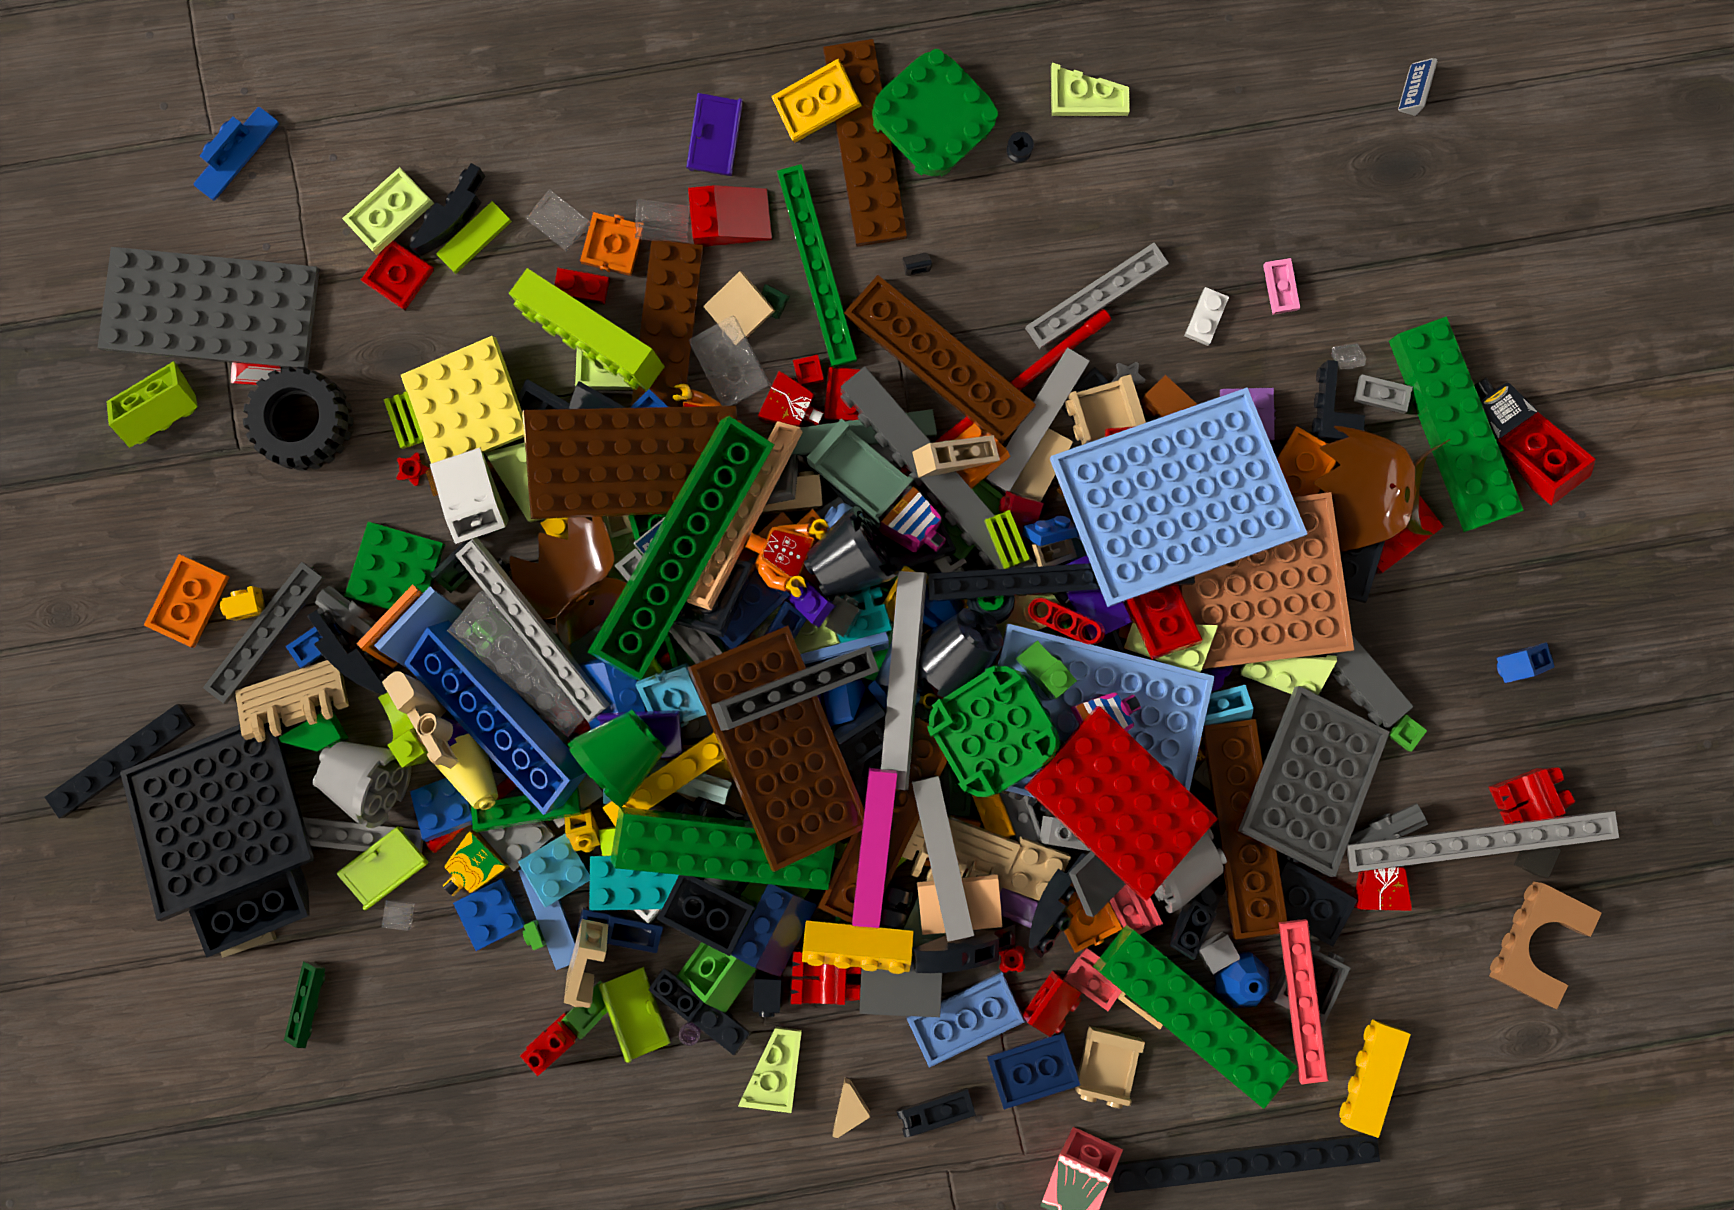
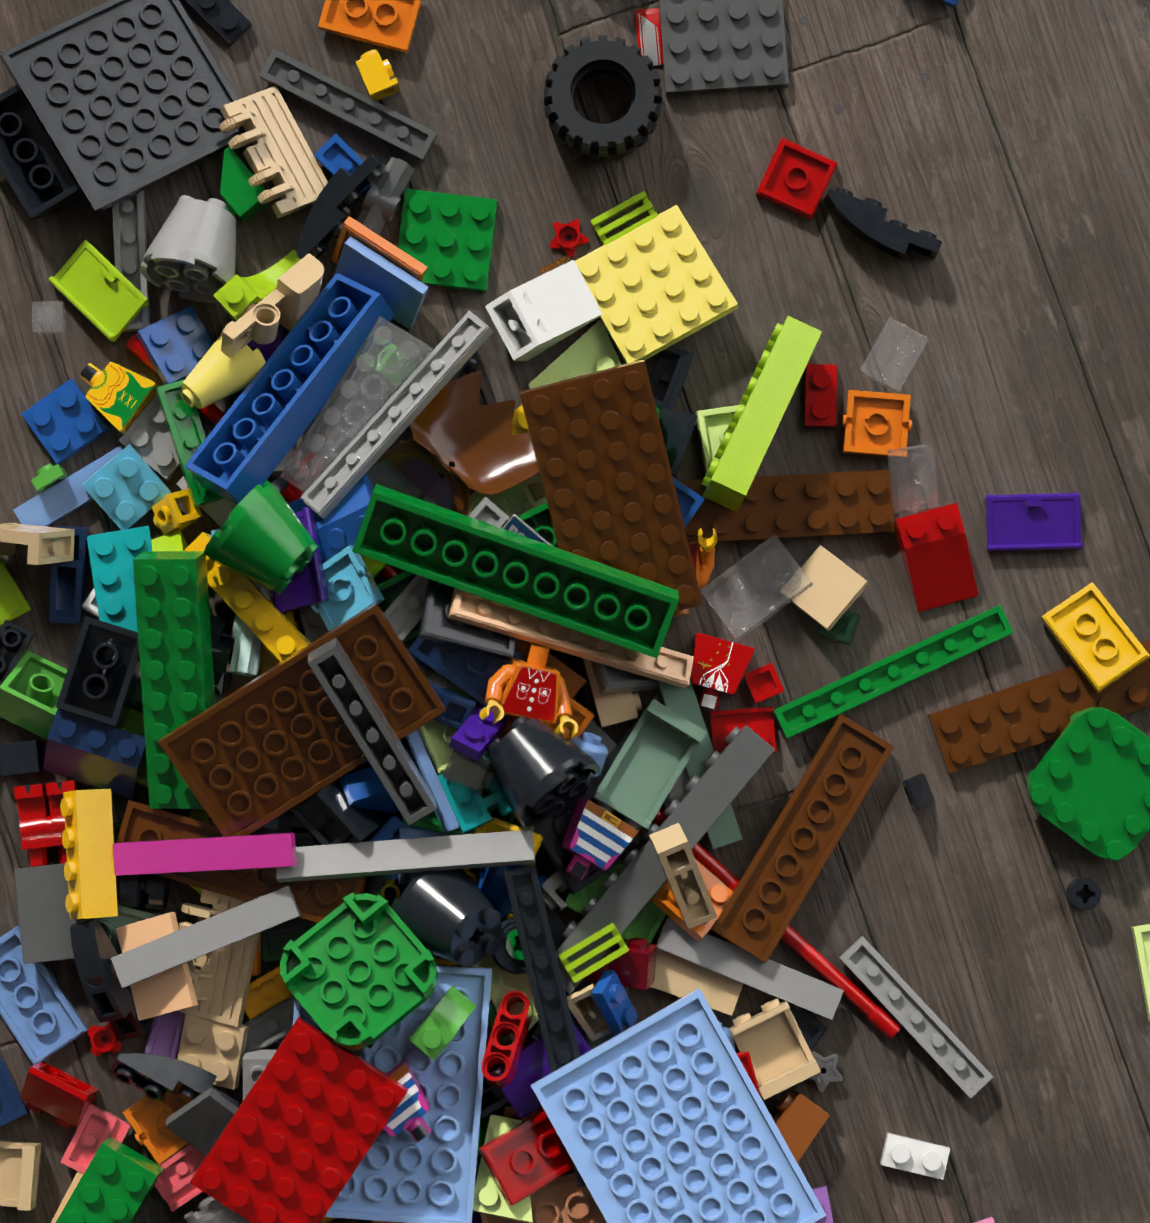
camera: 90 degrees right, 0 degrees up
yellowish green tile [342,167,434,255] -> none
black plate [430,539,471,593] -> none
lime tile [436,201,512,274] -> none

